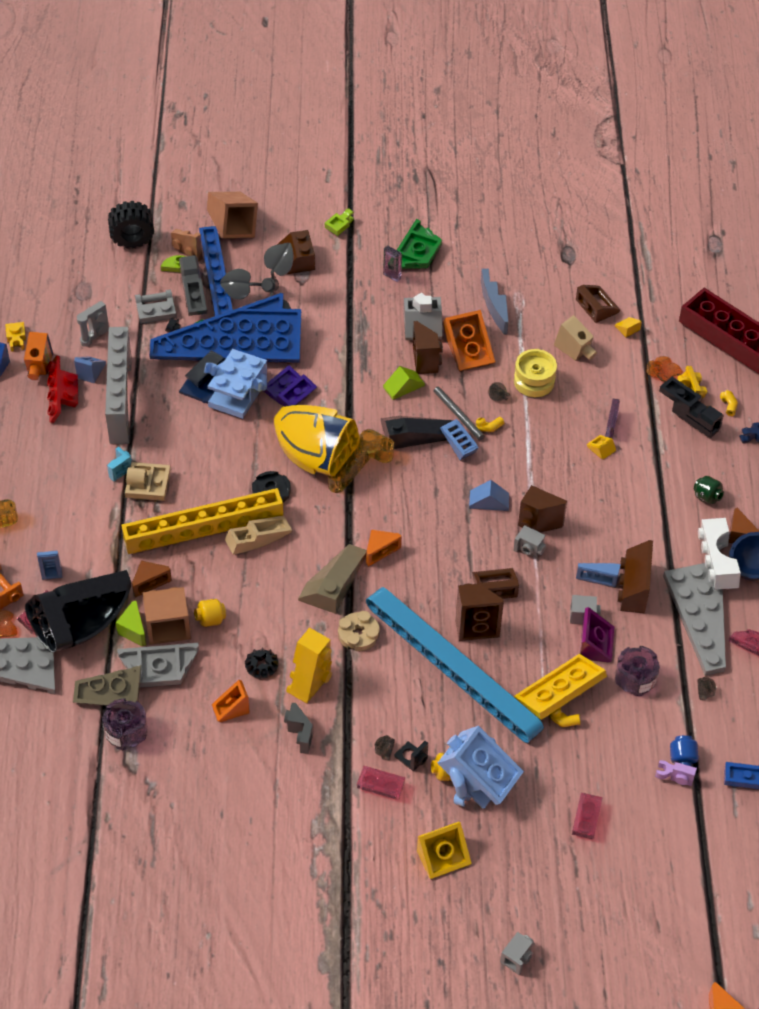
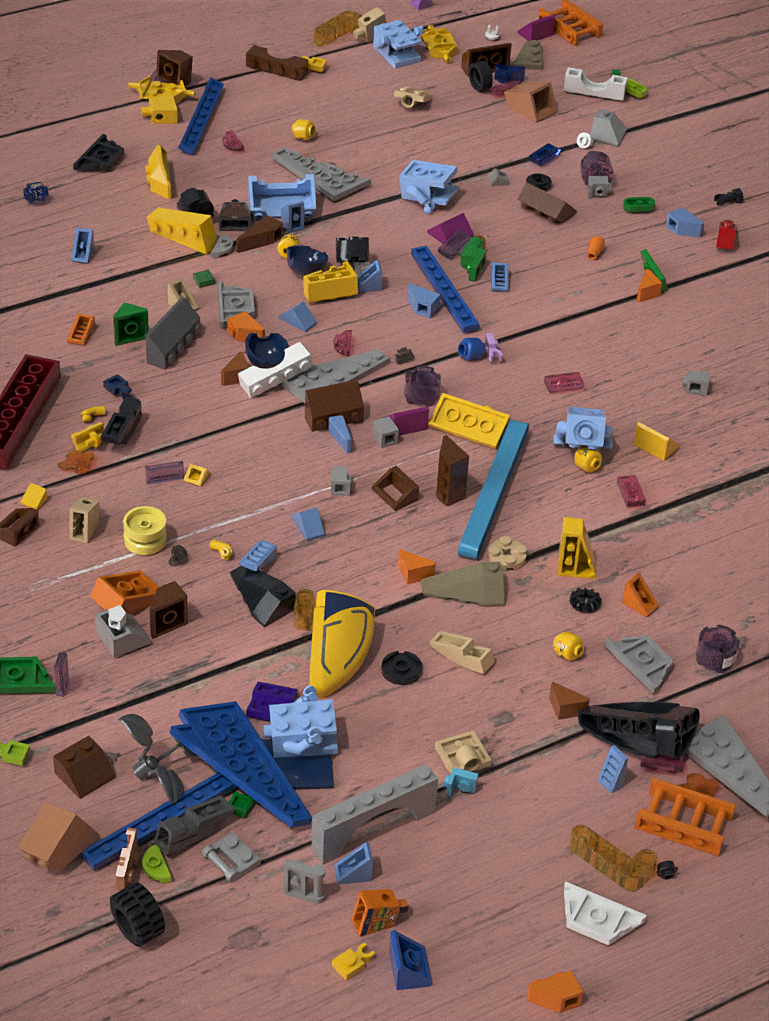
camera: 120 degrees left, 10 degrees down
red bracket [47,355,78,423] -> none
dark tan wing [73,665,142,708] -> none
lime slope [116,601,146,646] -> none
yellow brick [121,488,283,554] -> none
nougat slope [143,587,191,645] -> none
black plate [165,318,181,333] -> none
black slope [185,350,225,388] -> none
dark grey slope [284,702,313,754] -> none
clear smoke plate [375,735,395,761] -> none
lime slope [383,366,425,400] -> none
black bracket [394,741,429,772] -> none
dark grey bar [434,386,484,441] -> none
sand blue slope [481,269,508,334] -> none
reddish brown slope [518,485,567,533] -> none
dark green head [693,476,724,504] -> none

